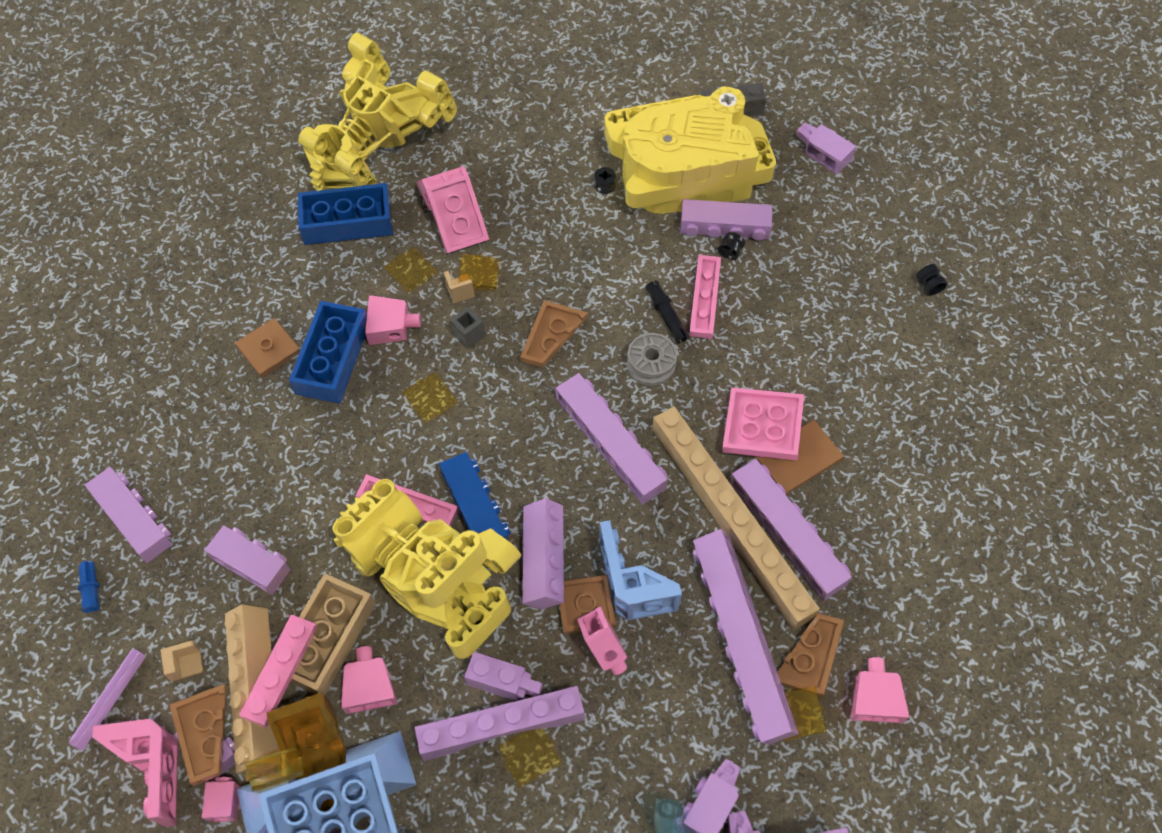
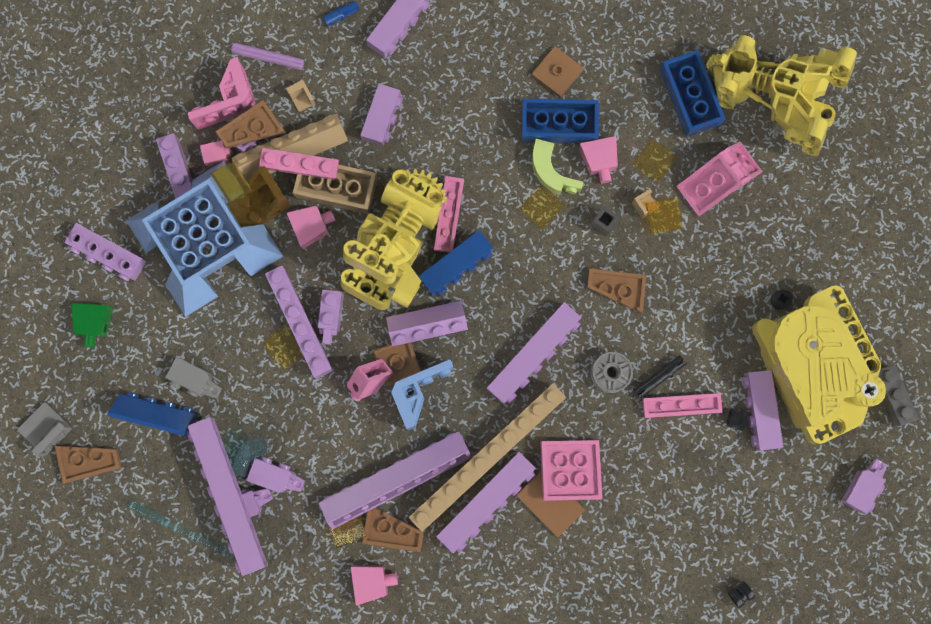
camera: 80 degrees right, 20 degrees up
none -> yellowish green arch [532,139,583,195]

